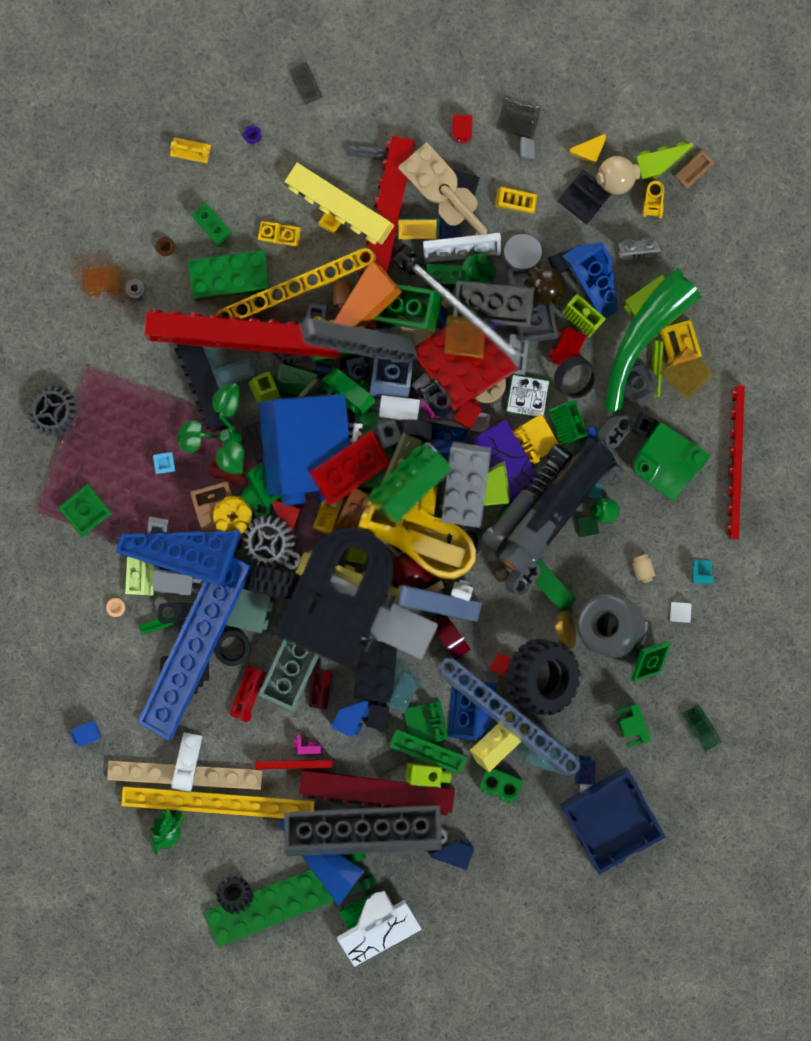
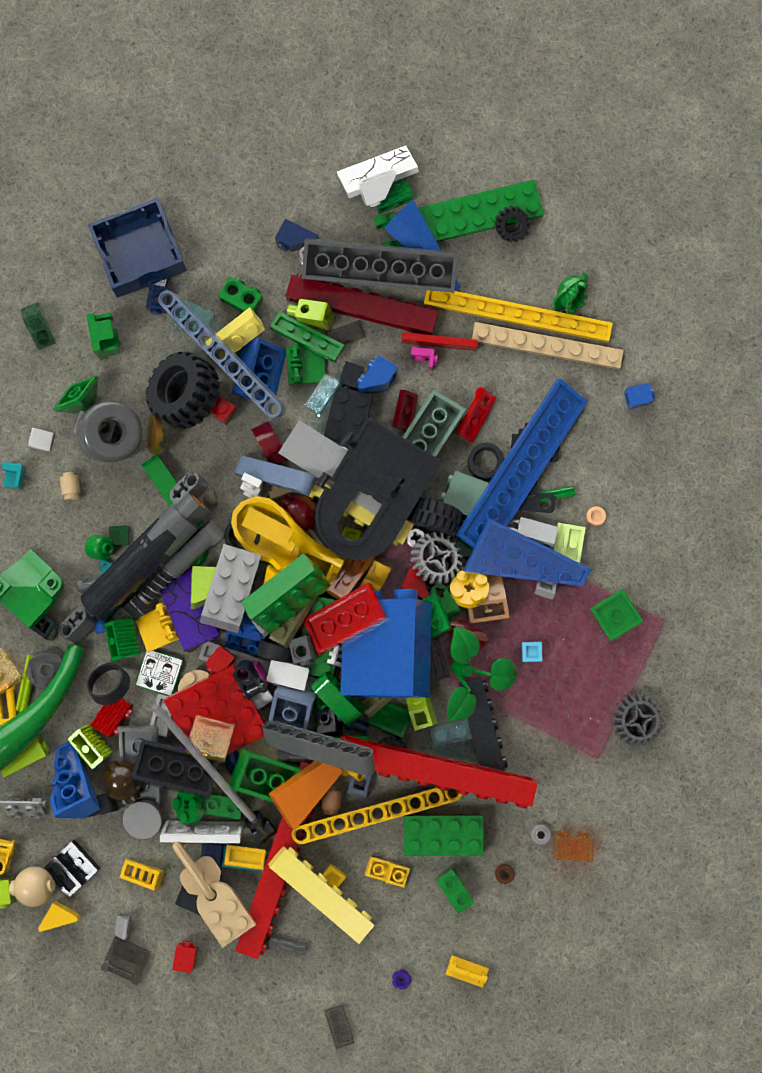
camera: 170 degrees left, 5 degrees down
white plate [172,733,202,792] -> none

